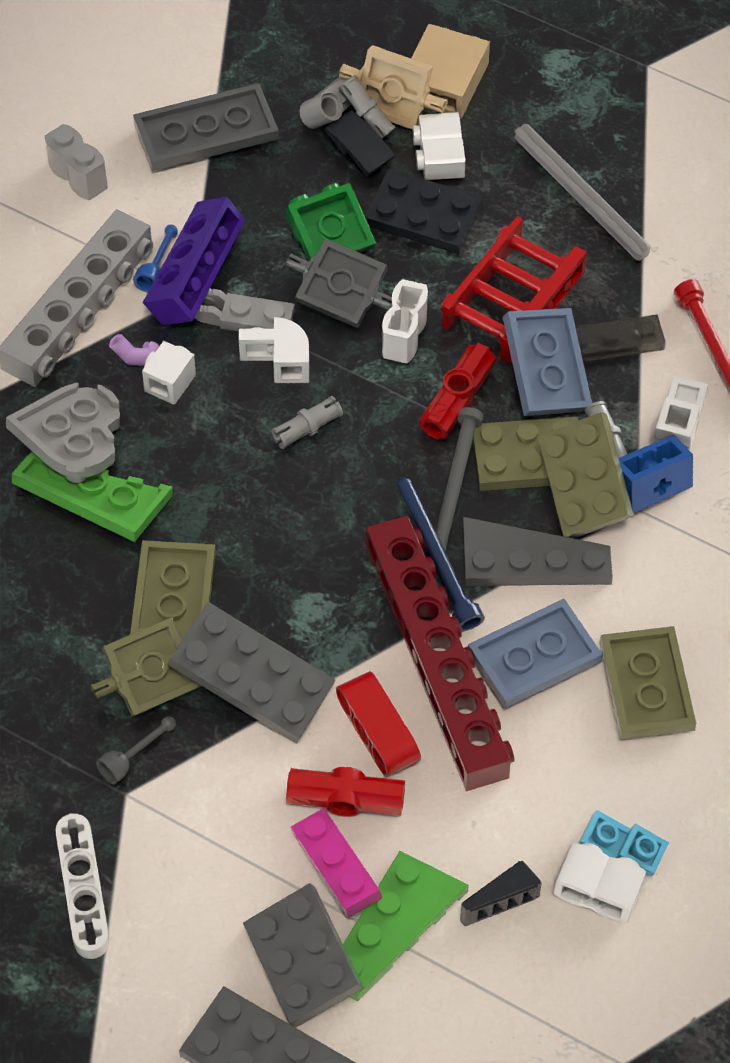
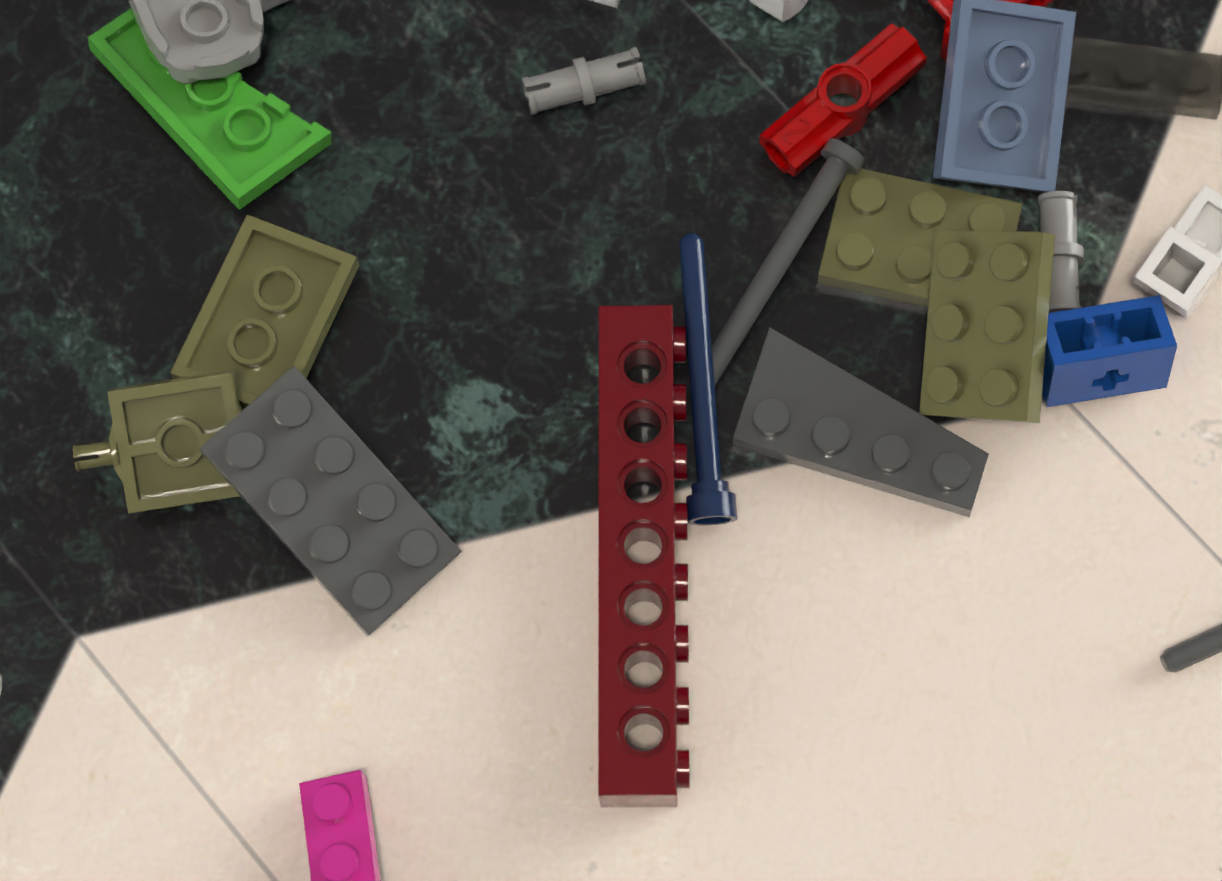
camera: 25 degrees right, 15 degrees up
dark grey hinge [96,716,176,785] -> none
red piece [286,767,405,817] -> none
red beam [336,671,421,777] -> none
sand blue plate [468,599,603,709] -> none
olive plate [600,626,697,740] -> none

